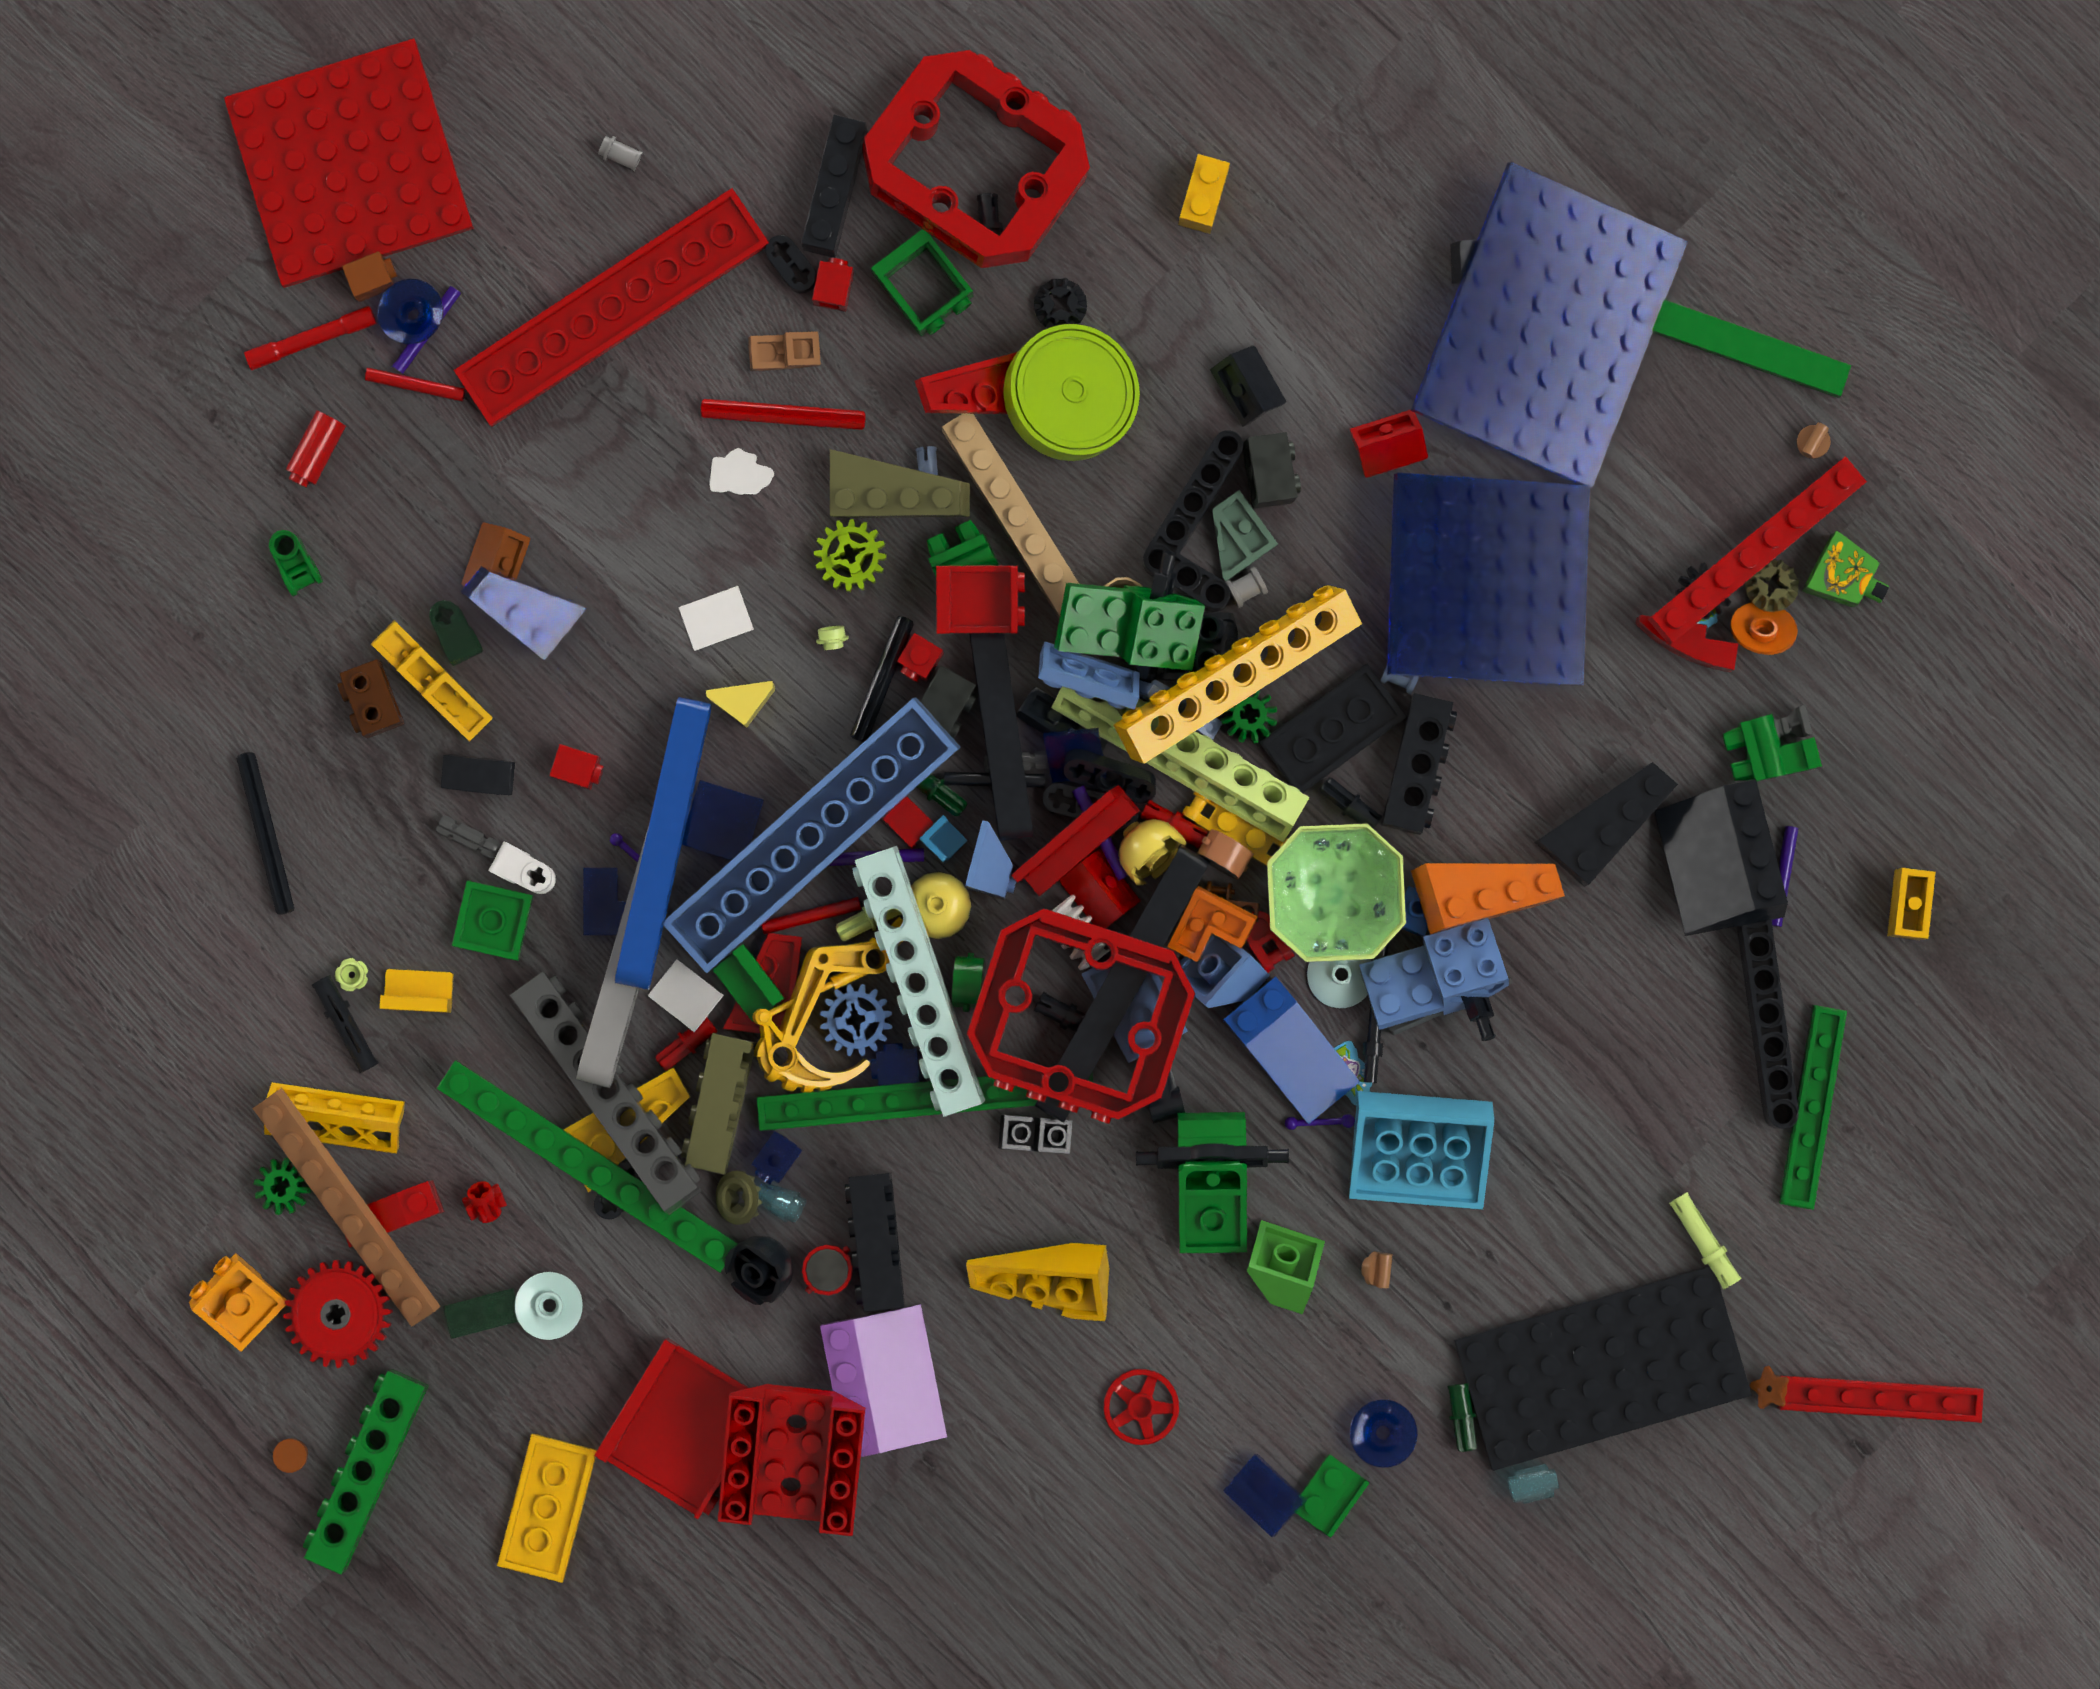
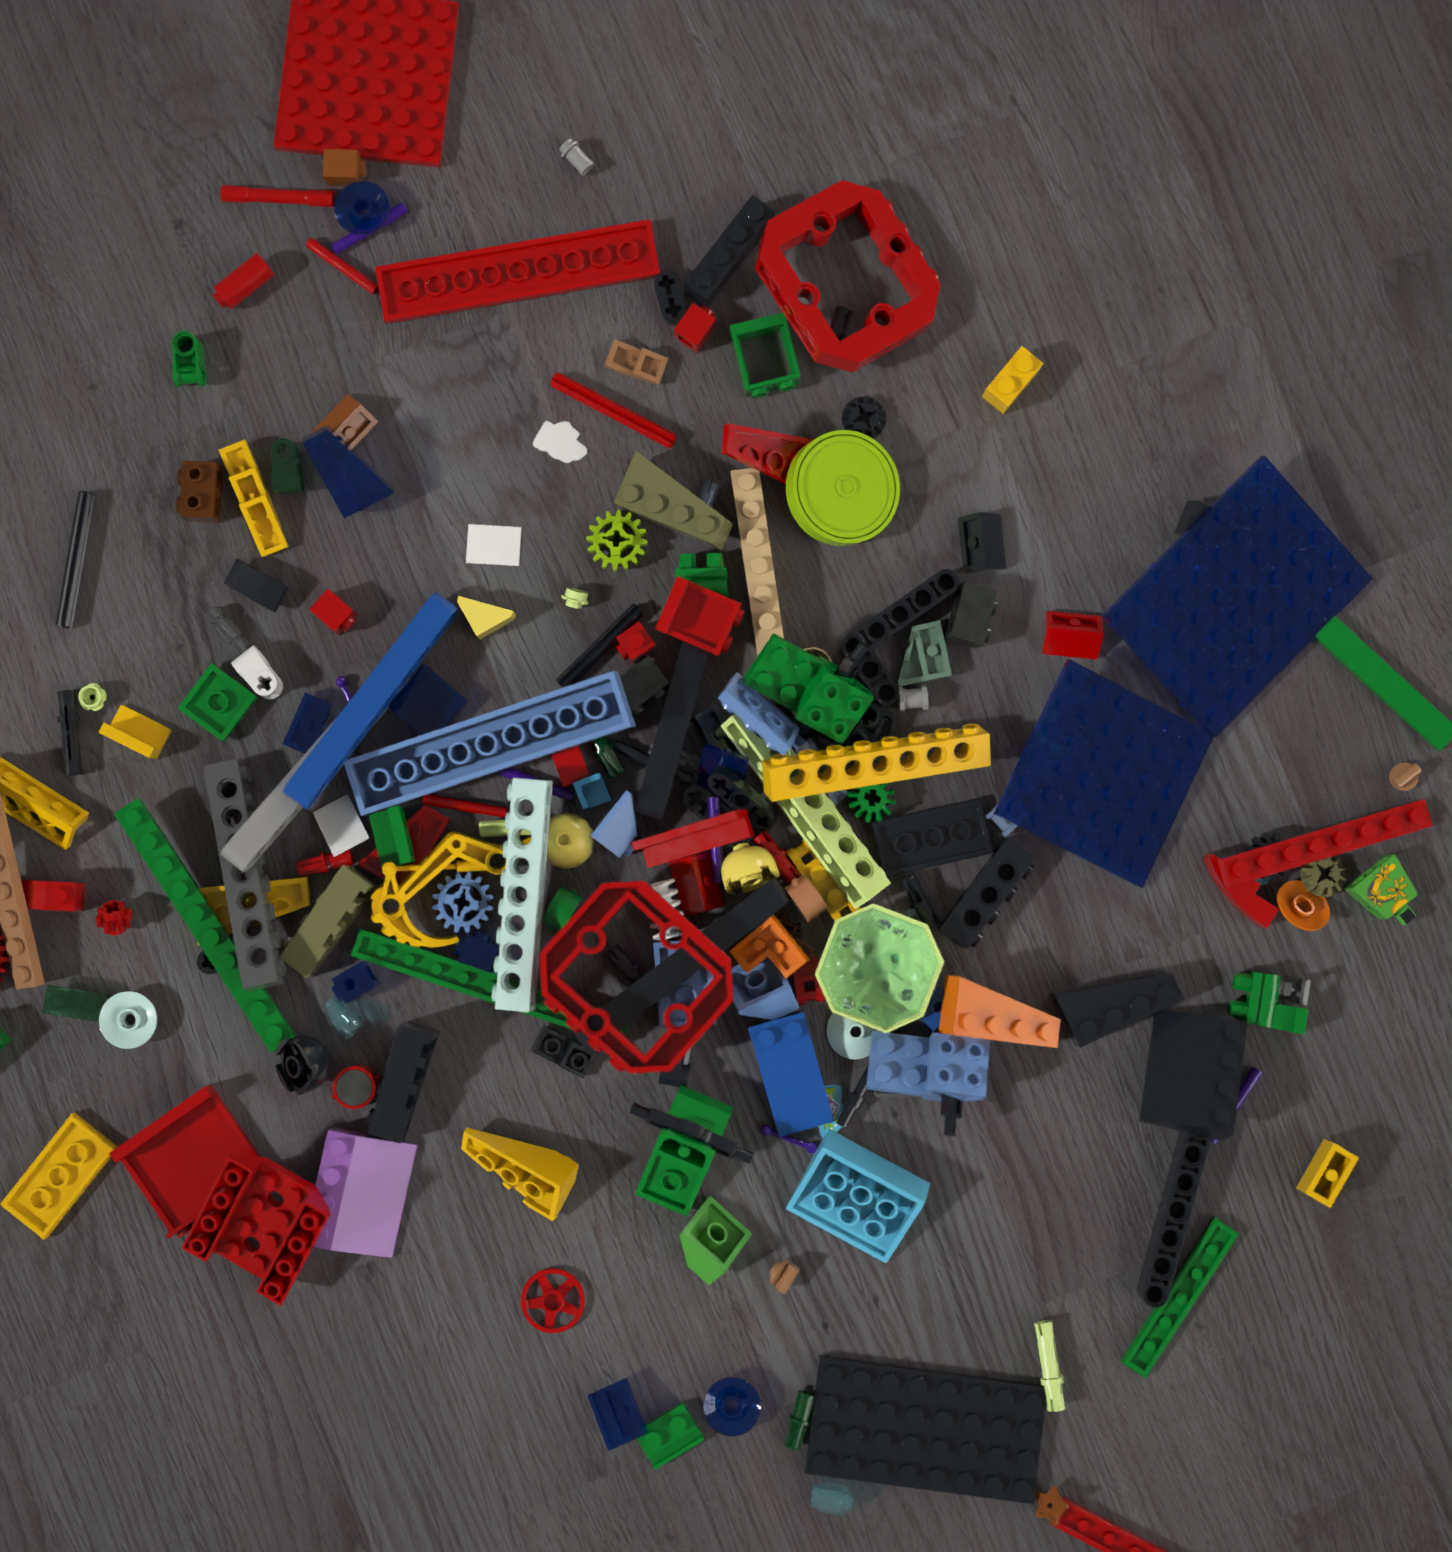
camera: 25 degrees right, 0 degrees up
olive gear [716,1171,763,1225] -> none

